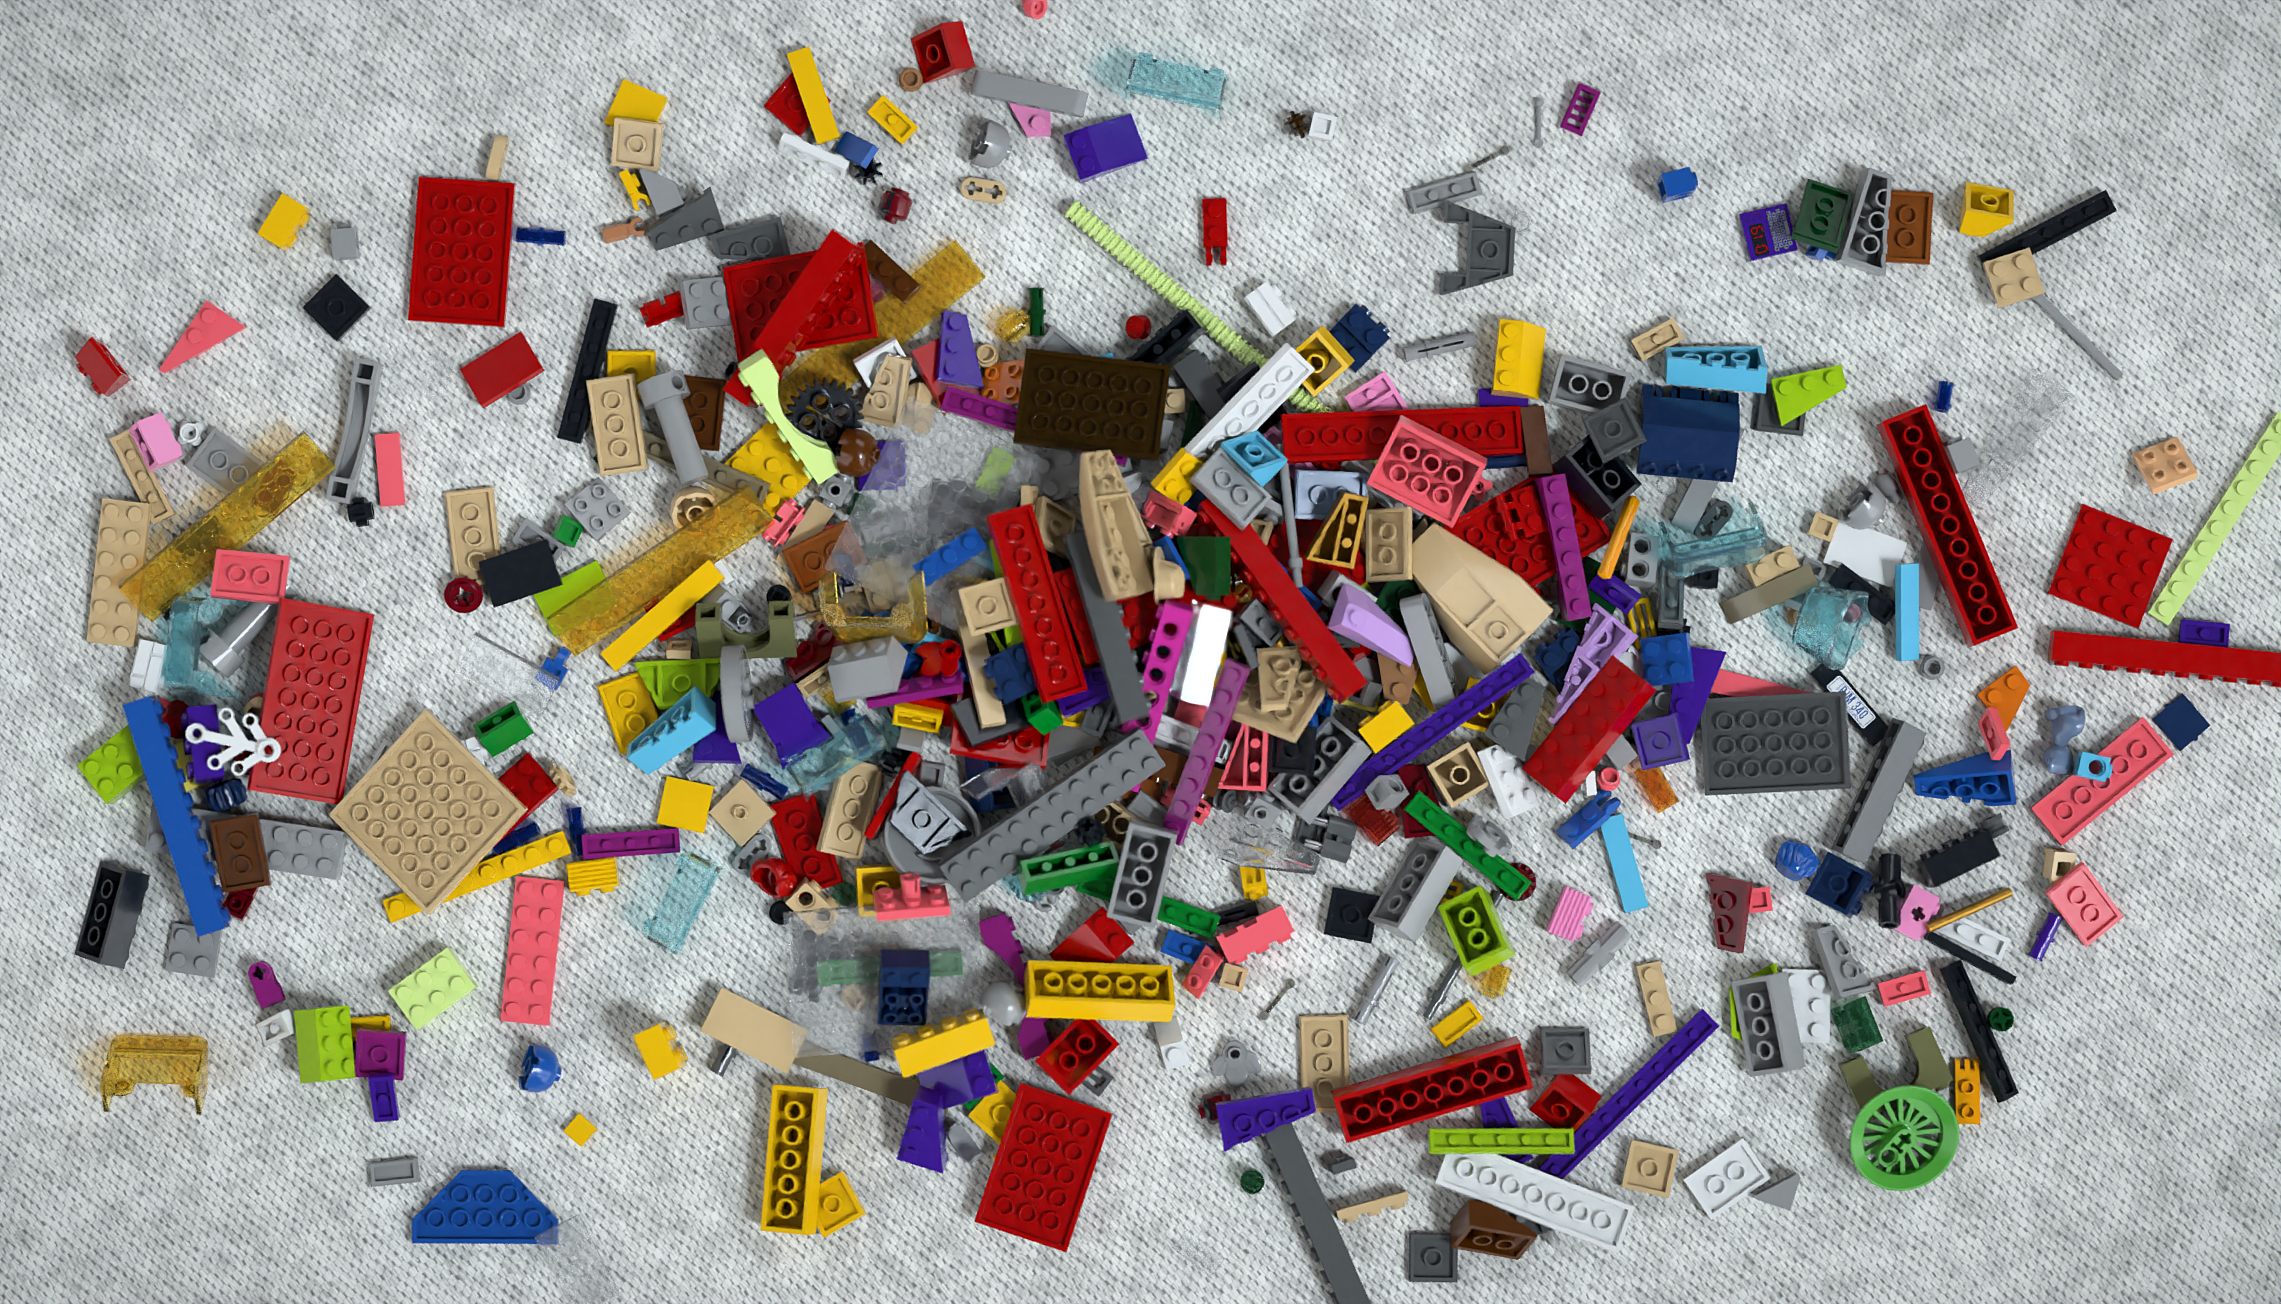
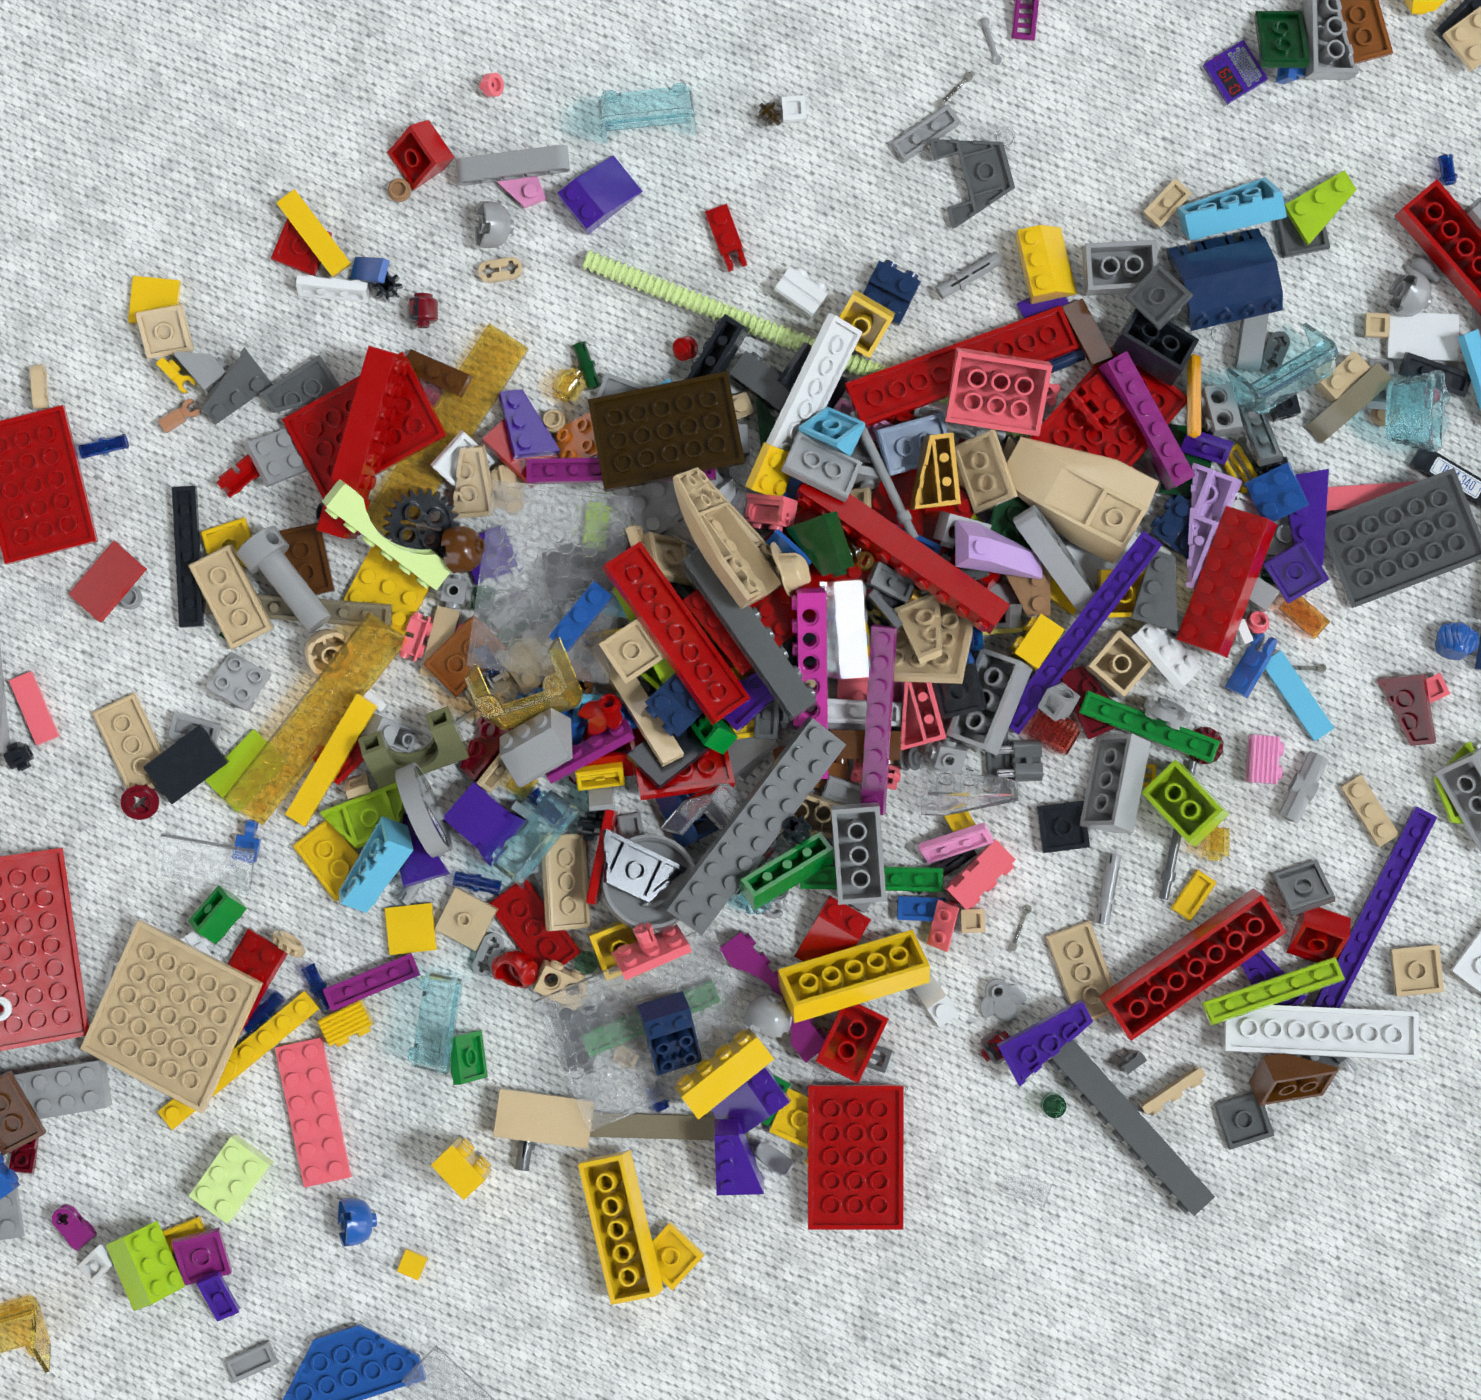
camera: 20 degrees left, 0 degrees up
green tile [551,515,584,548] -> none
black wheel [766,584,792,604] -> none
black plate [769,901,794,925] -> none
yellow plate [867,95,919,146] -> none
bright pink wing [1344,371,1410,412] -> none
blue brick [1657,166,1698,203] -> none
none -> green plate [447,1030,488,1085]
none -> bright pink tile [918,822,994,864]

